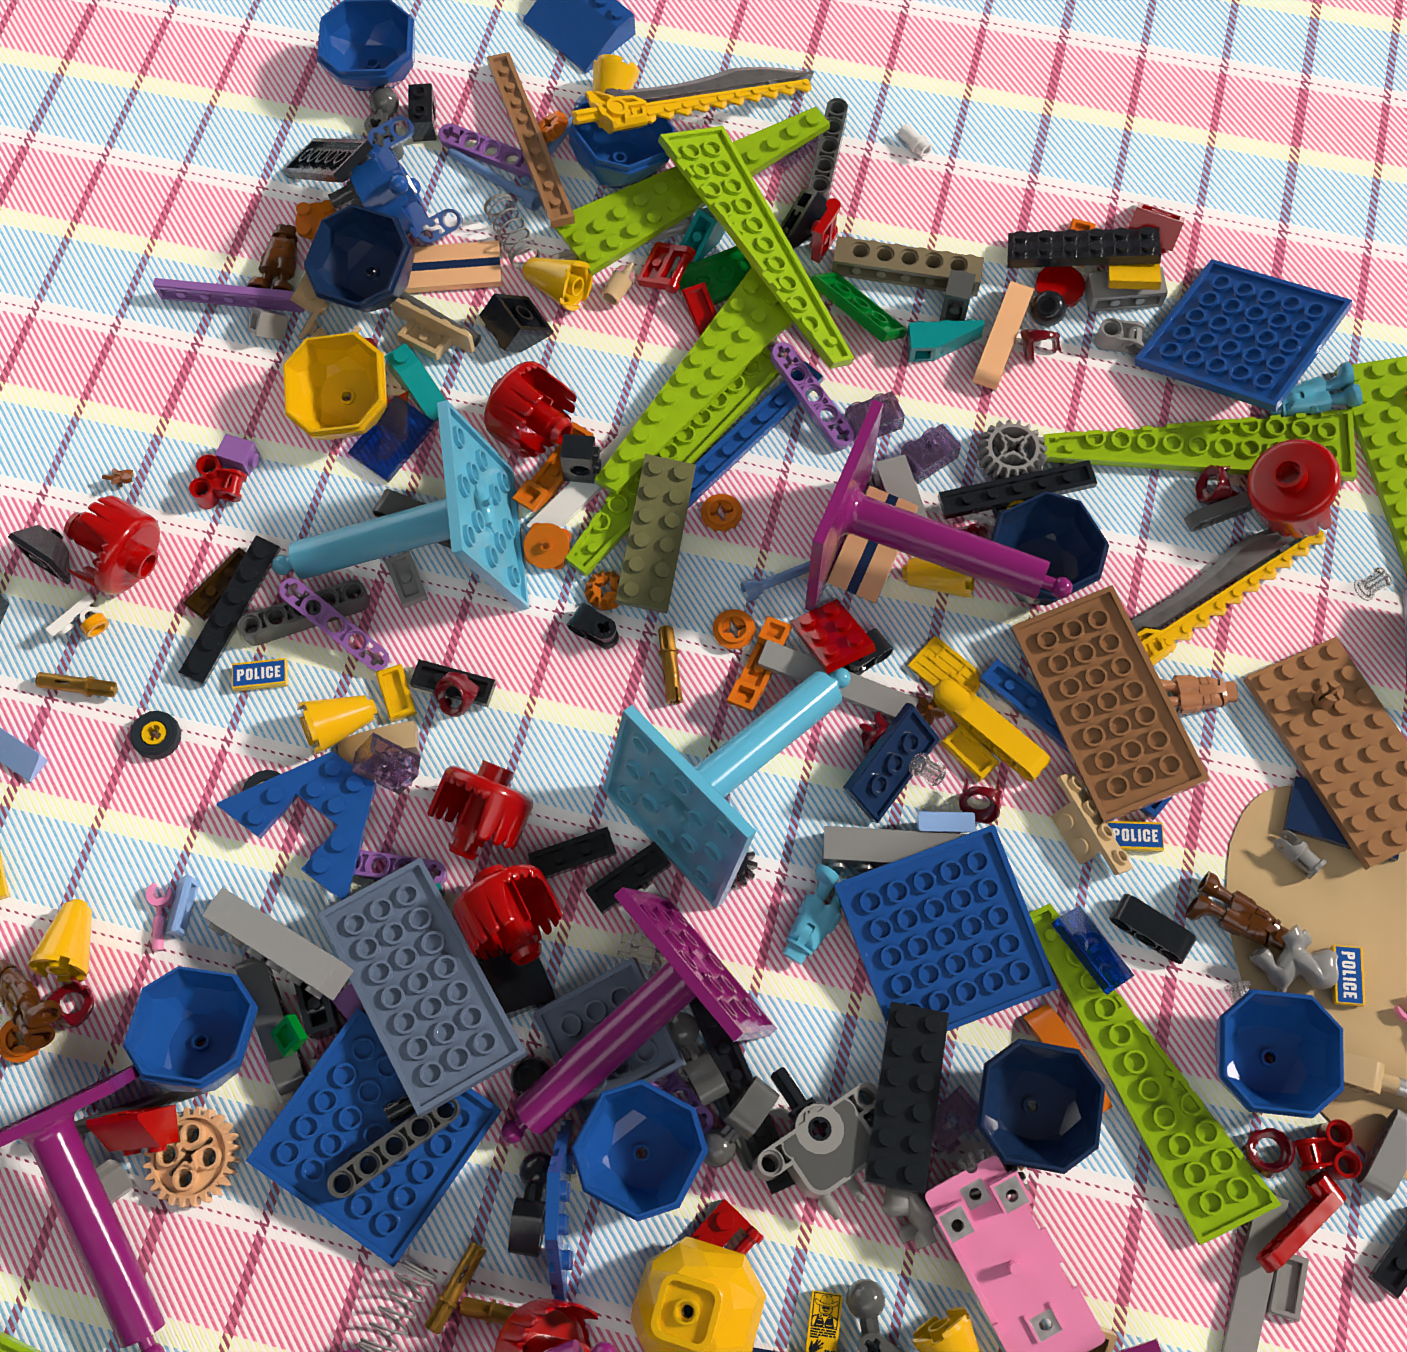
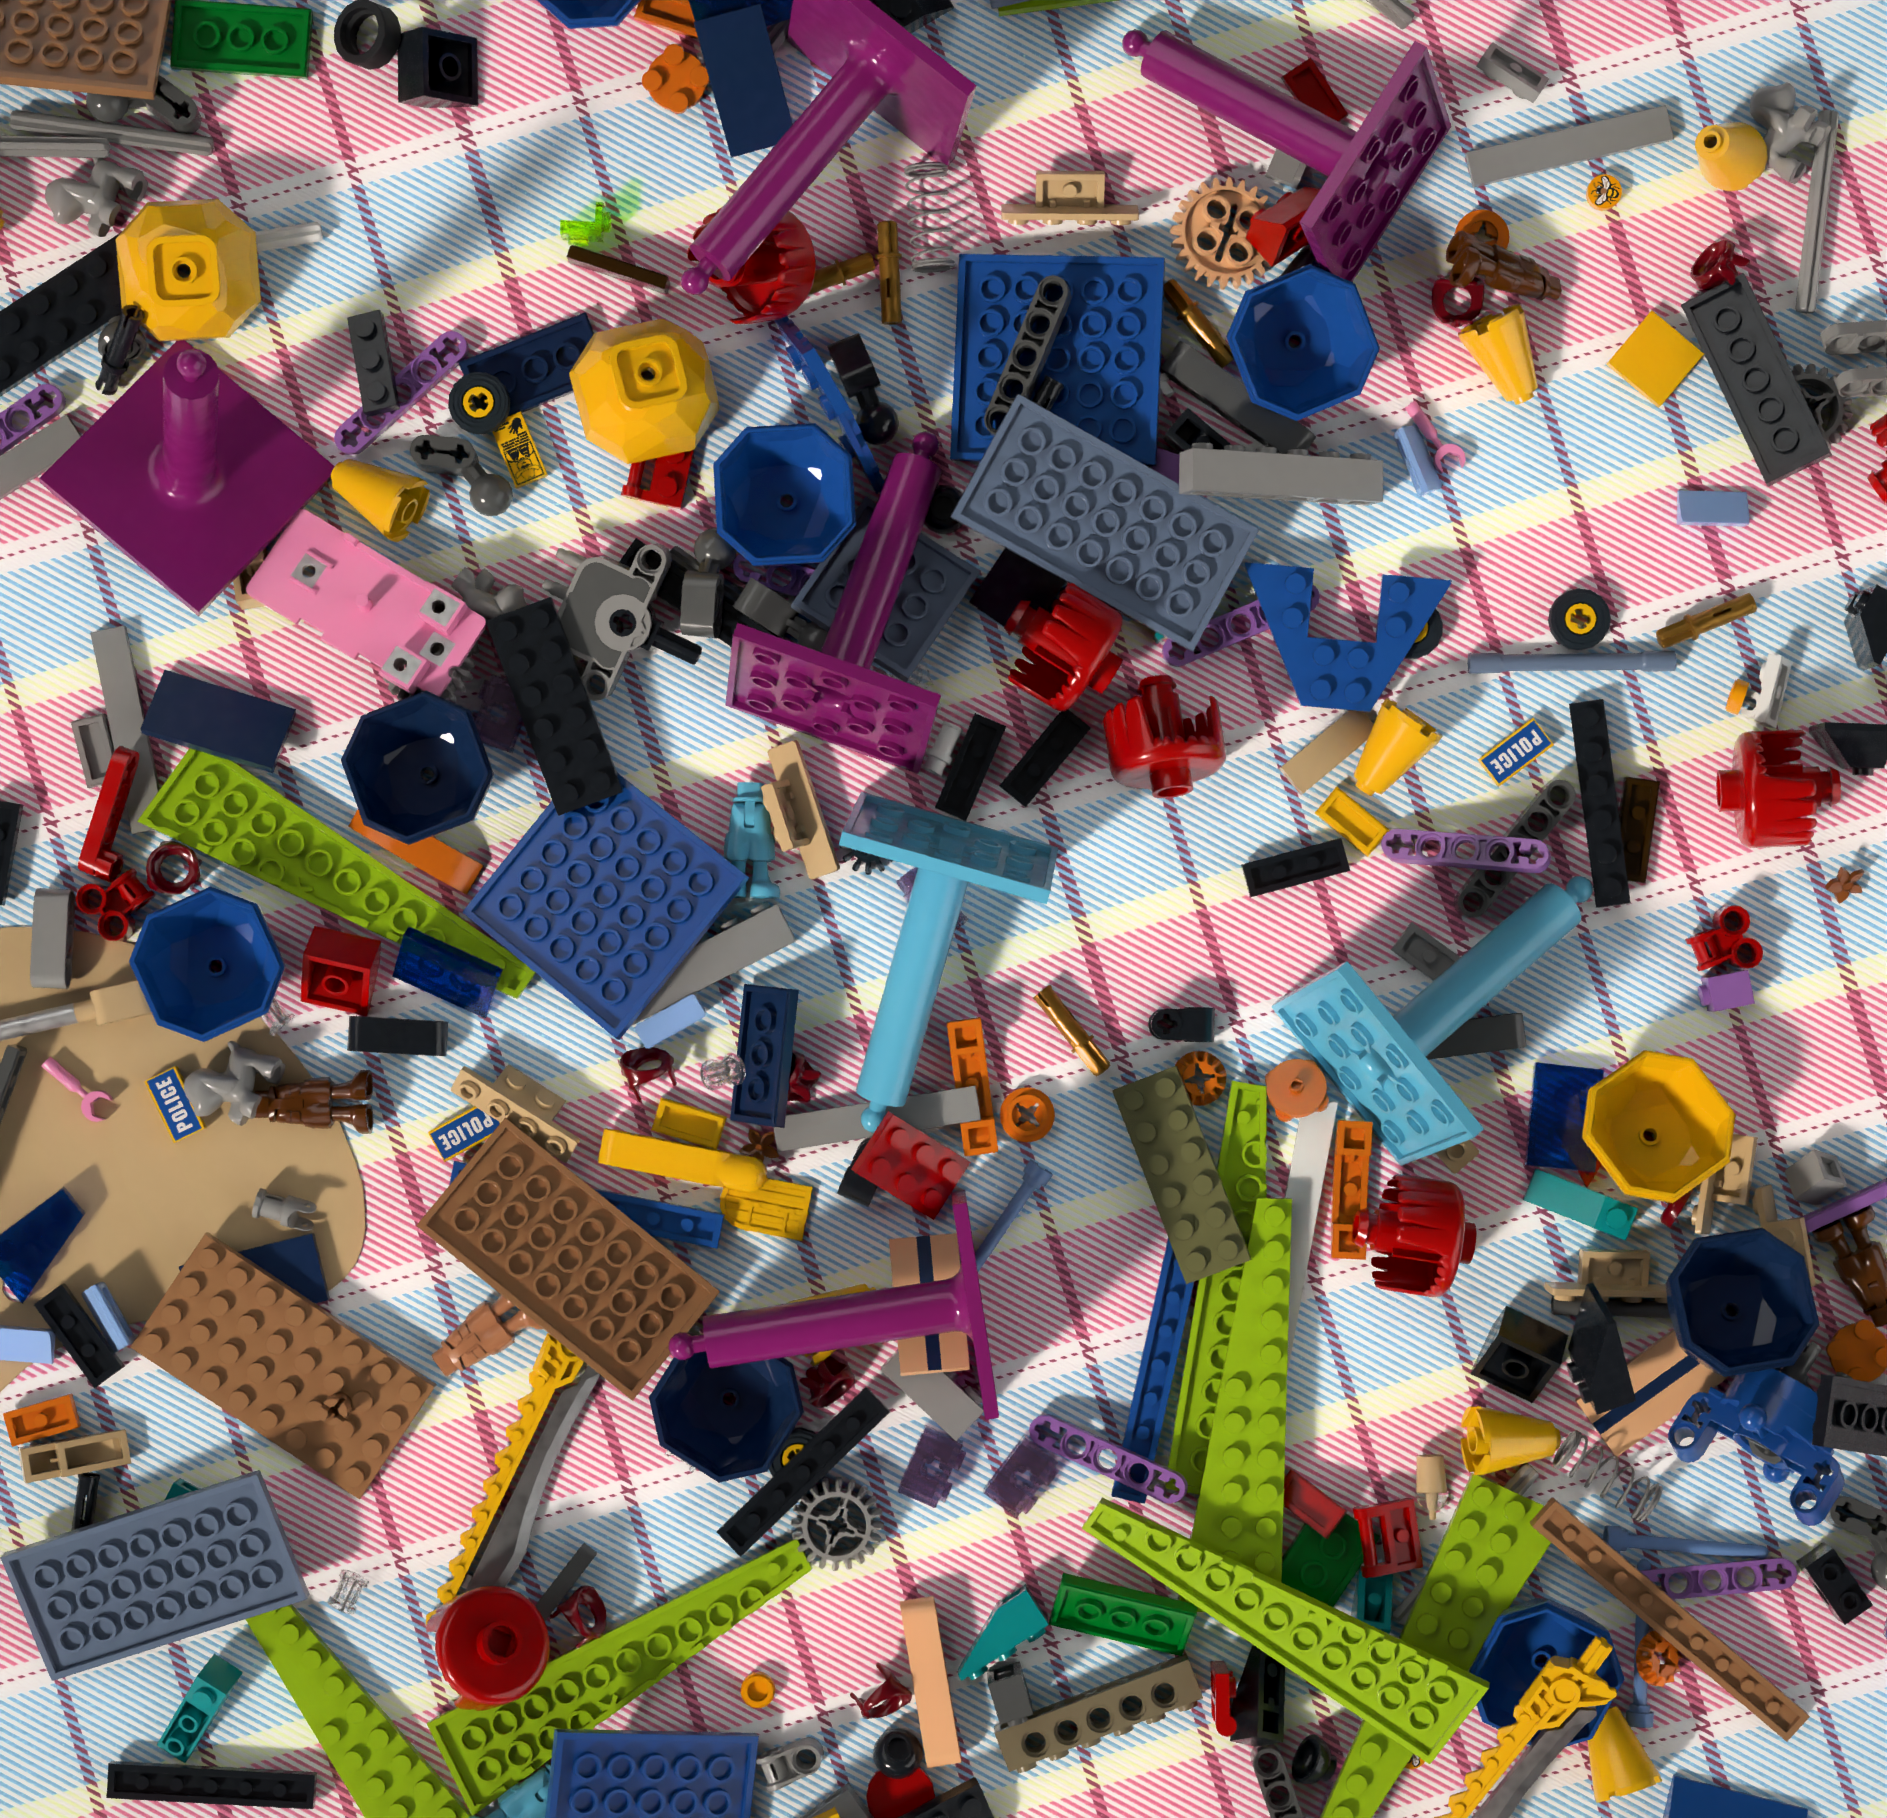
camera: 150 degrees right, 20 degrees up
green plate [270,1014,308,1057] -> none
clear purple brick [352,732,421,795] -> none
dark red piece [435,672,480,717] -> none
black brick [560,434,601,484] -> none
orange gear [701,493,742,533] -> none
none -> dark blue tile [140,670,296,773]
none -> red slope [300,926,381,1016]
none -> light orange tile [741,1671,775,1708]
none -> tan bracket [761,740,840,880]
none -> tan bracket [1001,170,1139,225]
none -> pearl gold axle [1164,279,1234,368]
none -> red tile [1281,57,1348,122]
none -> black piece [1292,1734,1337,1784]
none -> sand blue piece [1467,651,1676,674]
none -> black slope [1566,1282,1636,1415]

